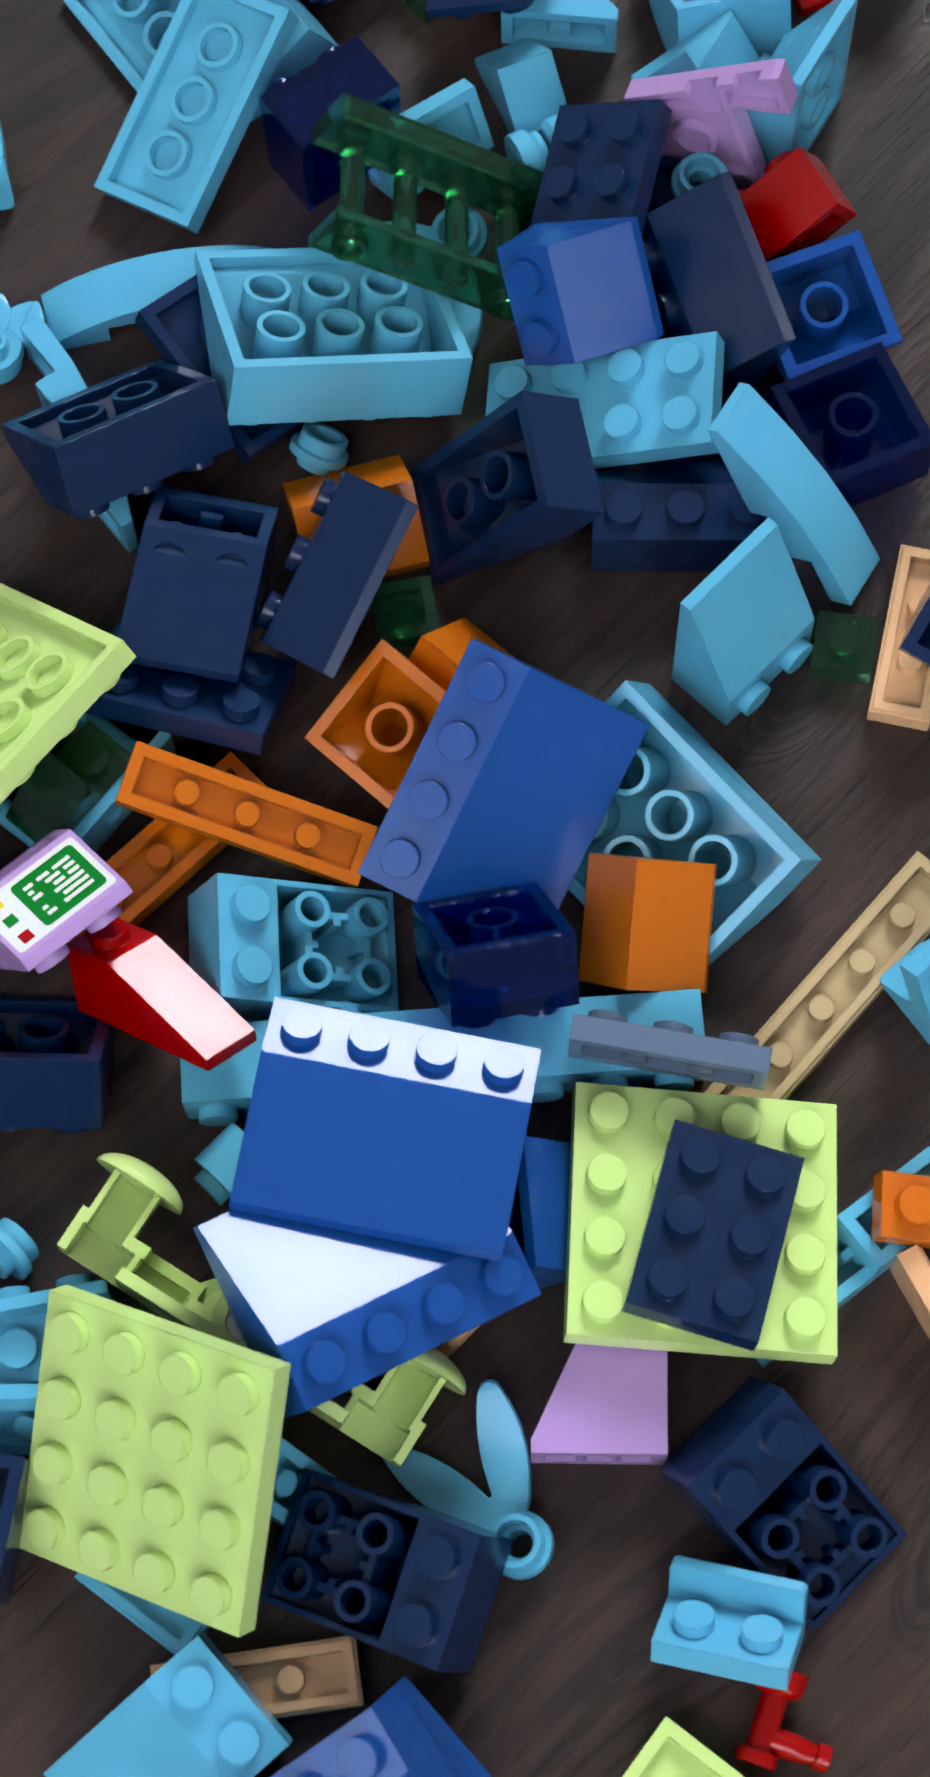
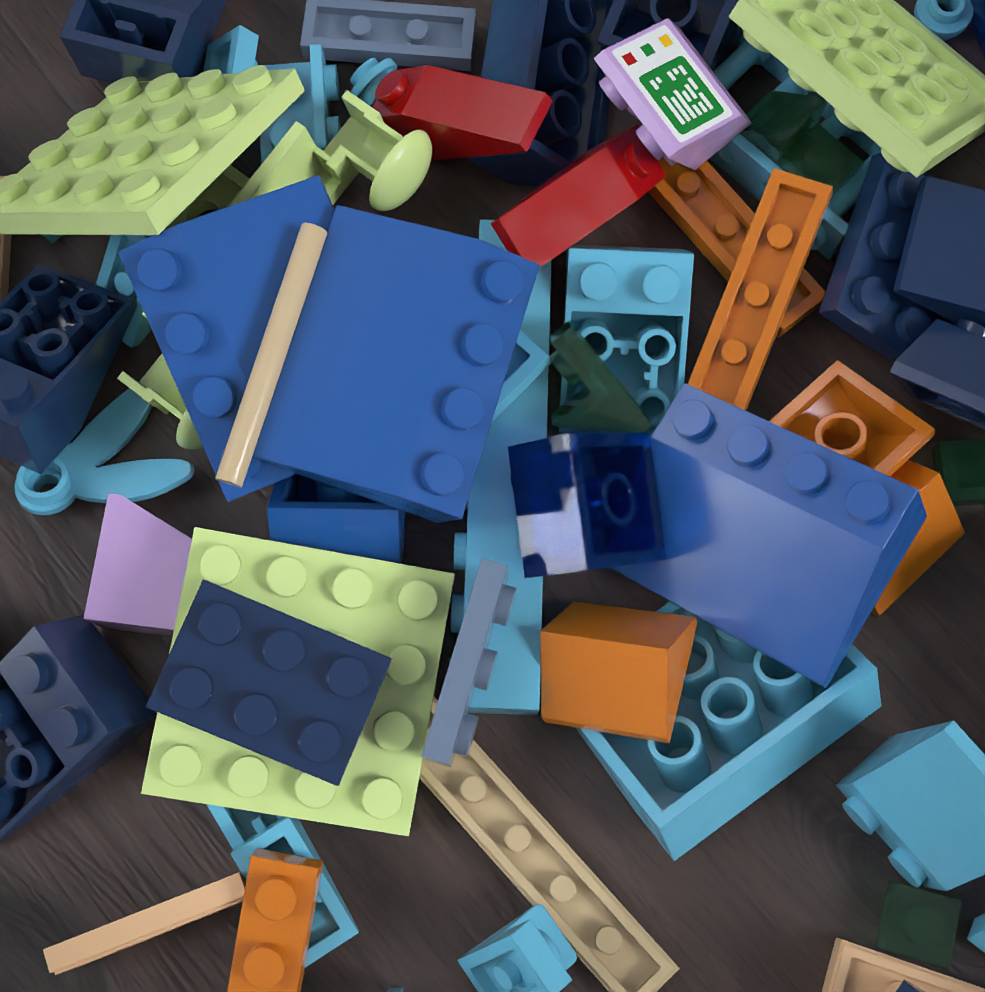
camera: 95 degrees right, 5 degrees up
none -> tan bar [215,223,327,488]
none -> red slope [372,65,553,161]
none -> clear green slope [549,320,652,433]

